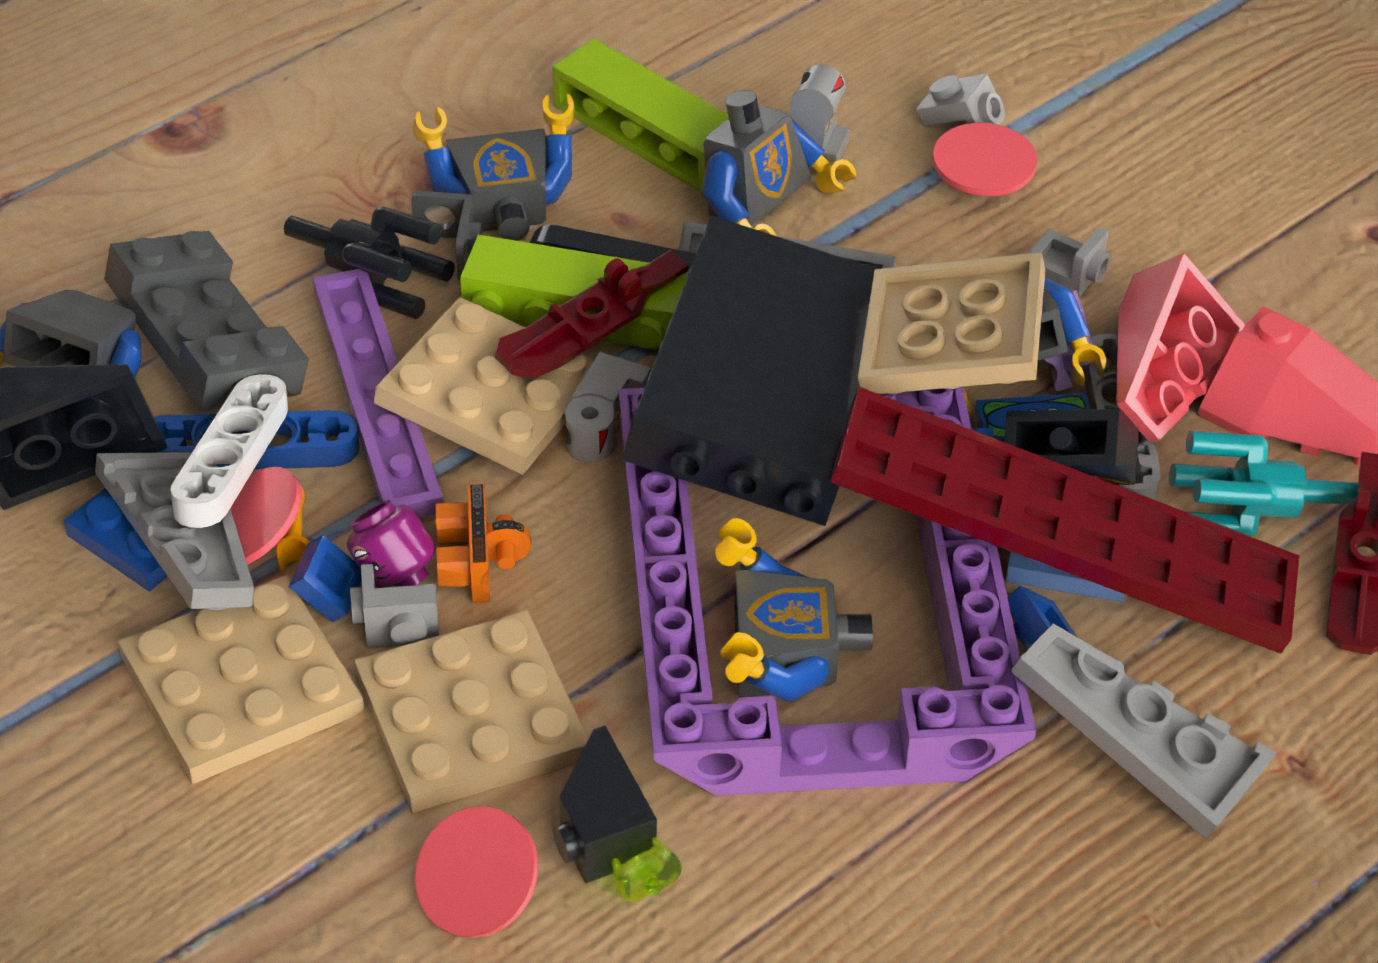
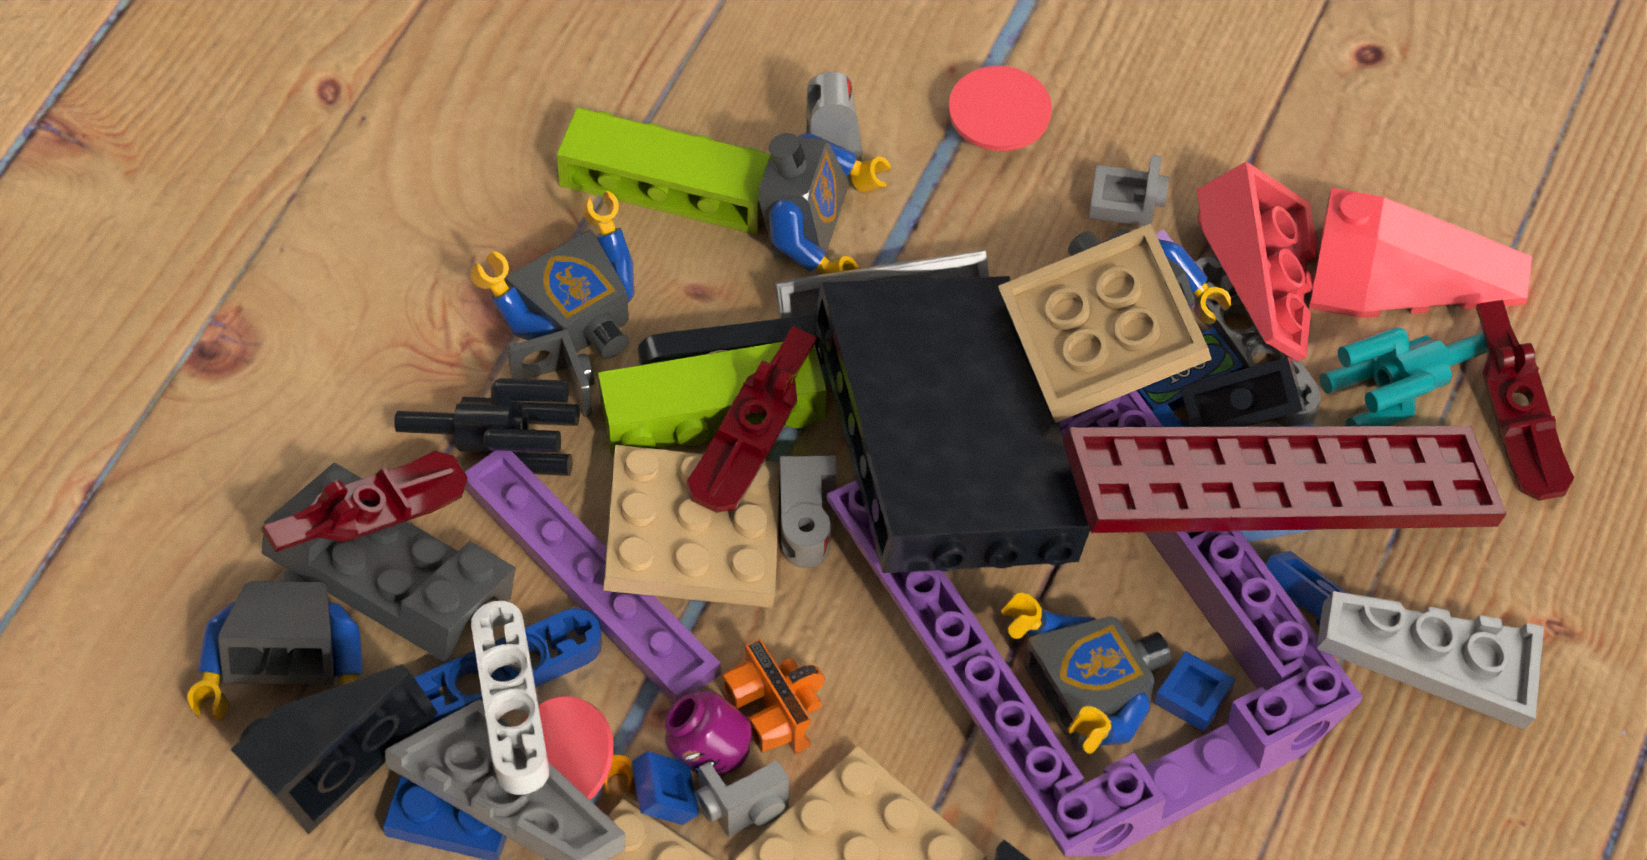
camera: 25 degrees left, 10 degrees up
light grey bracket [916,74,1006,126] -> none
none -> dark red piece [261,451,468,552]
none -> blue plate [1154,651,1235,732]

